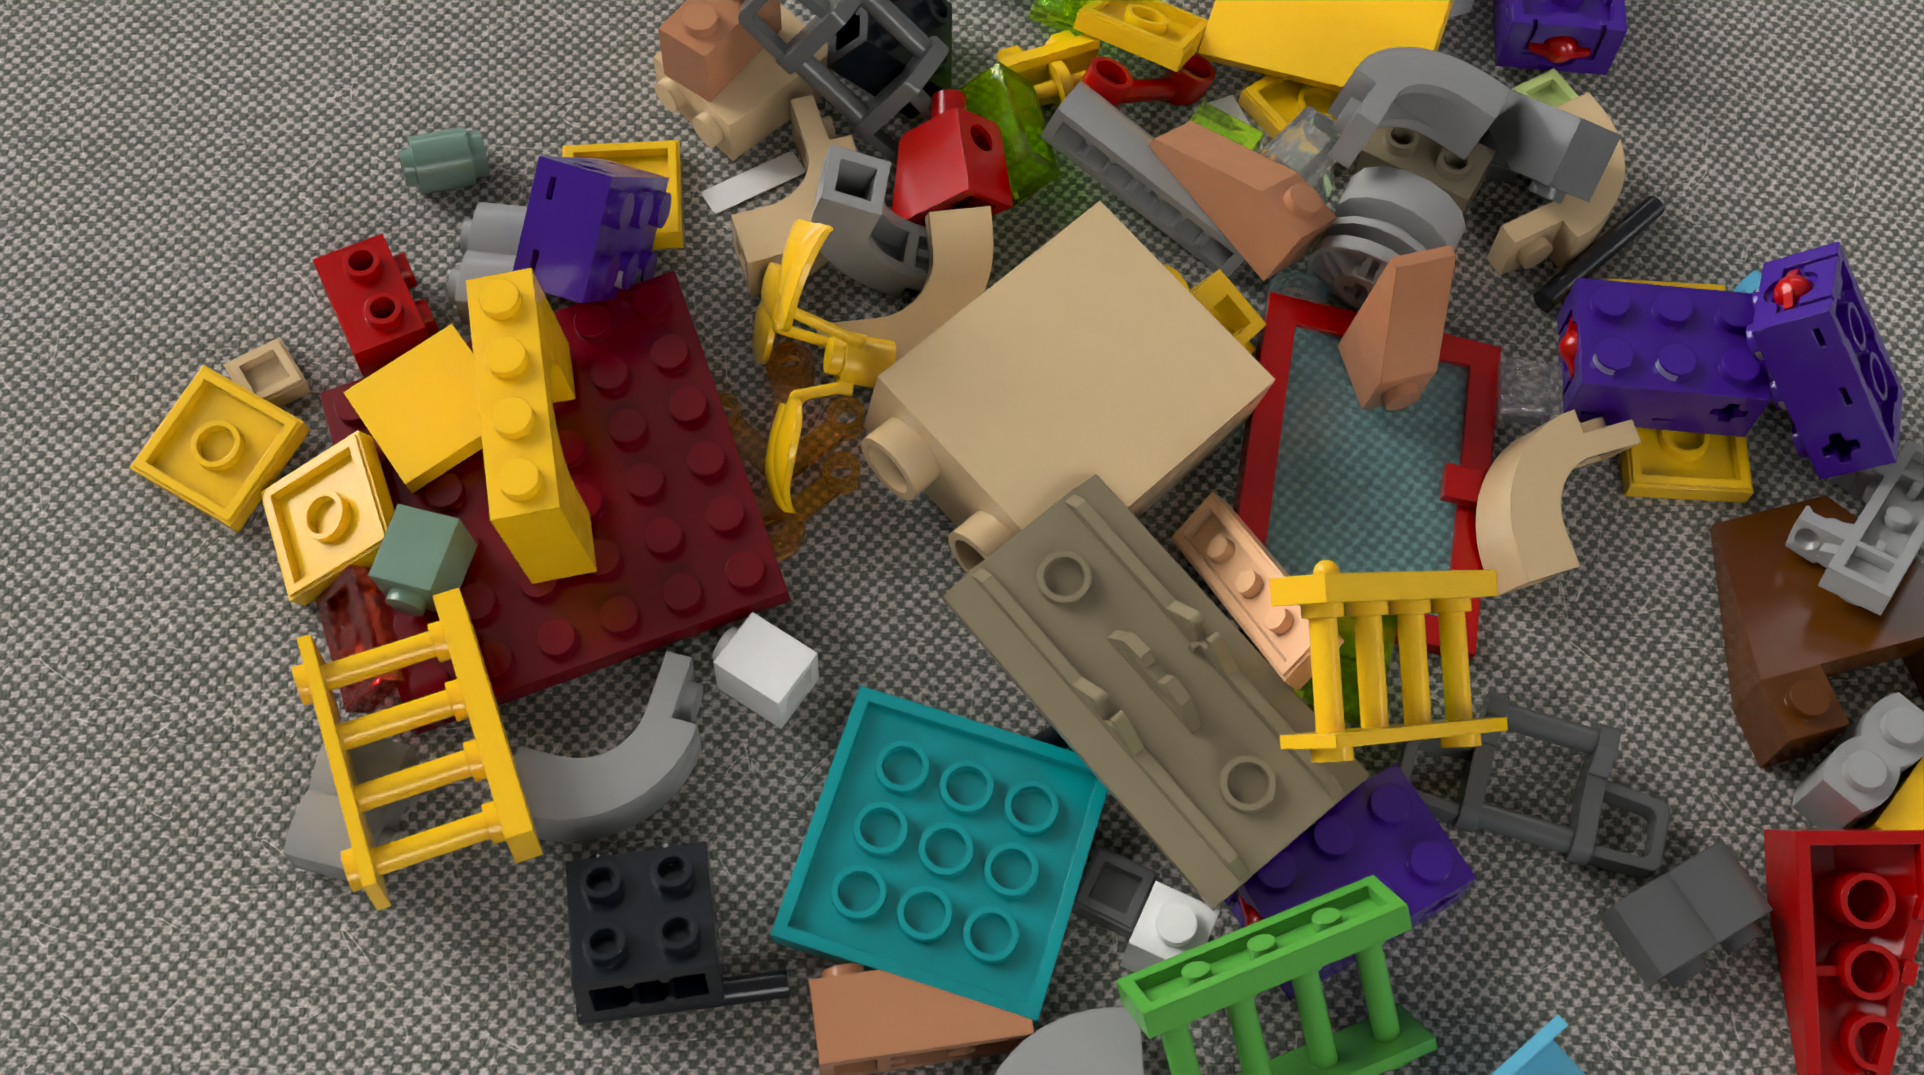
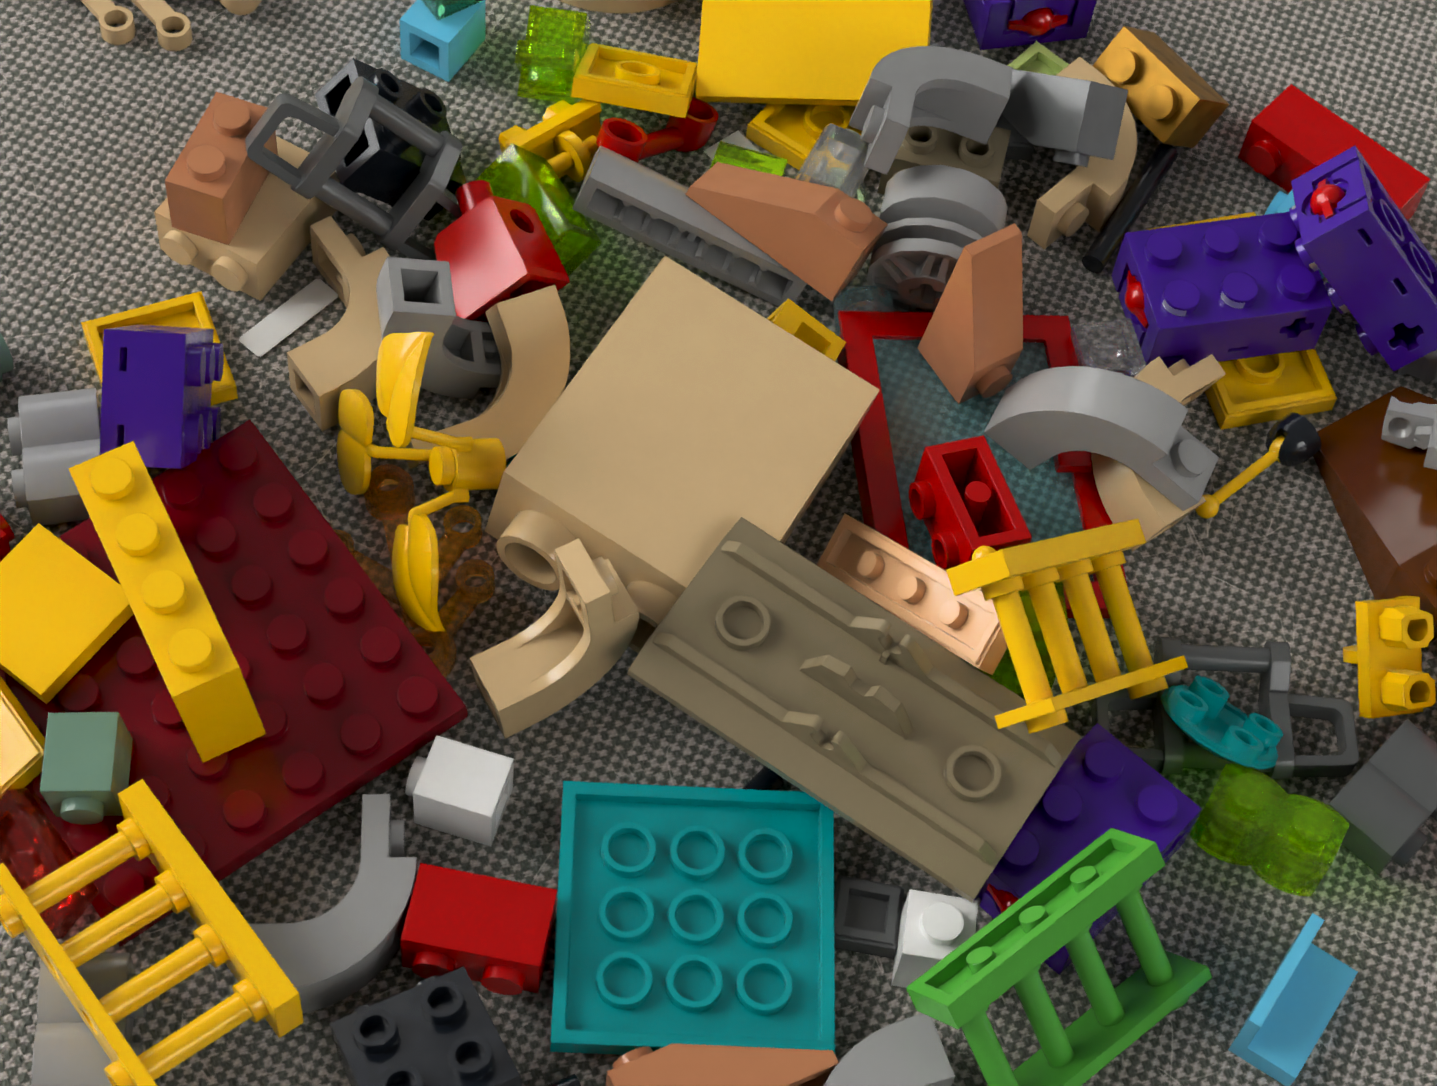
camera: 20 degrees left, 5 degrees down
none -> red brick [400,863,558,995]
none -> tan arch [470,538,639,739]
none -> red brick [909,435,1032,570]
none -> light grey arch [984,366,1219,511]
none -> pearl gold brick [1093,26,1229,148]
none -> teal dish [1160,675,1284,770]
none -> clear neon green brick [1190,764,1350,896]
none -> hinge [1195,412,1321,519]
none -> red brick [1238,84,1431,221]
none -> yellow hips [1342,596,1436,719]

